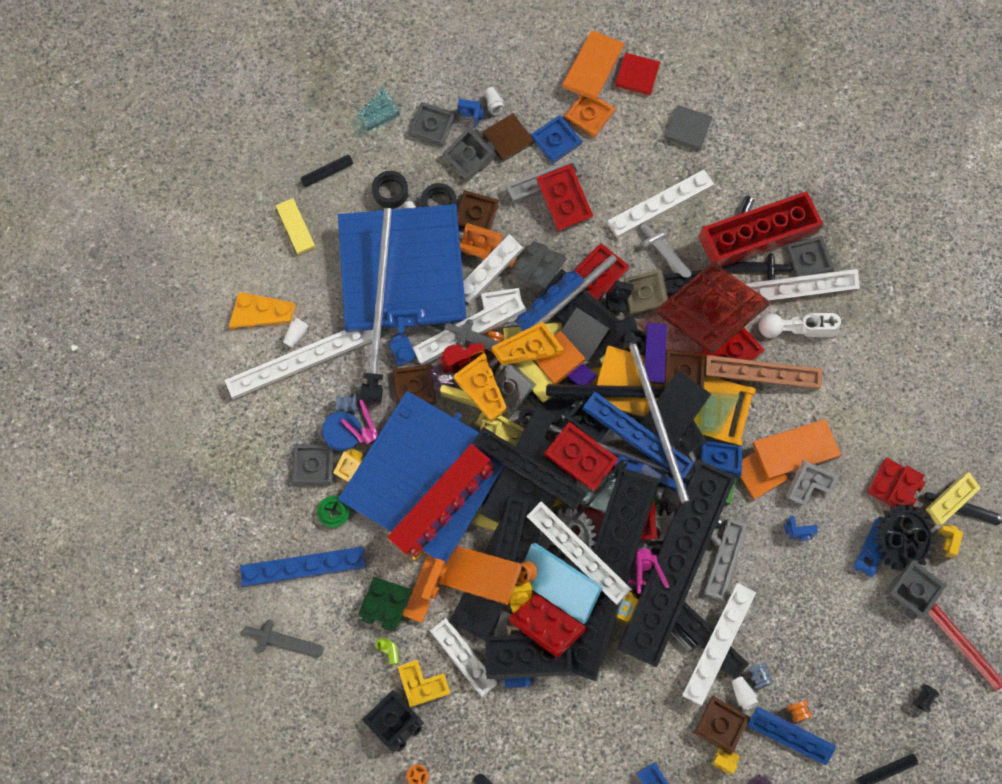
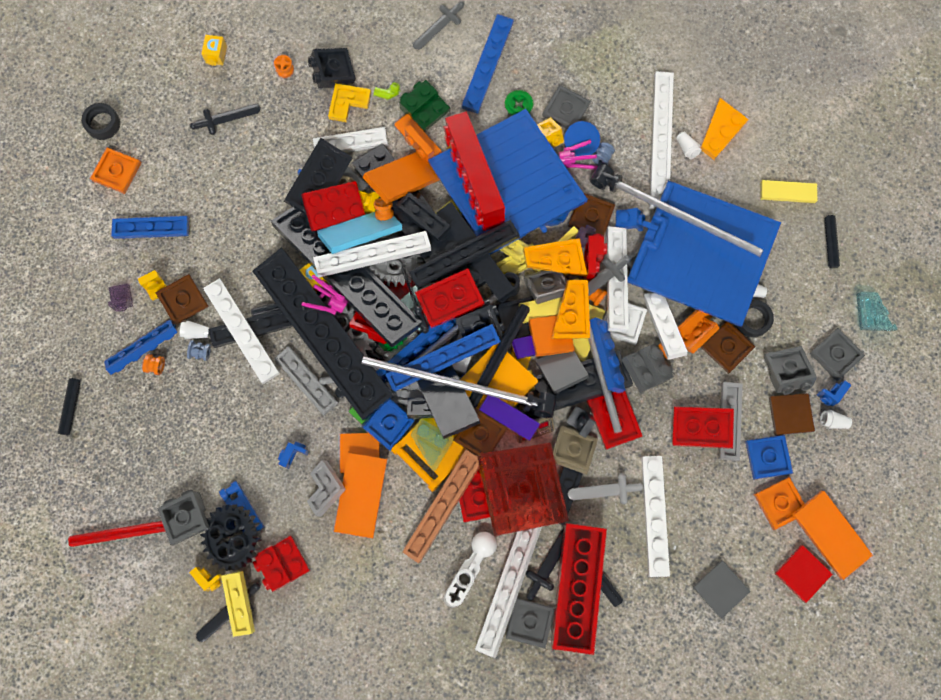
camera: 115 degrees right, 5 degrees up
black tyre [372,171,408,209] -> none
clear tile [639,464,662,479] -> none
black bush [912,684,940,713] -> none

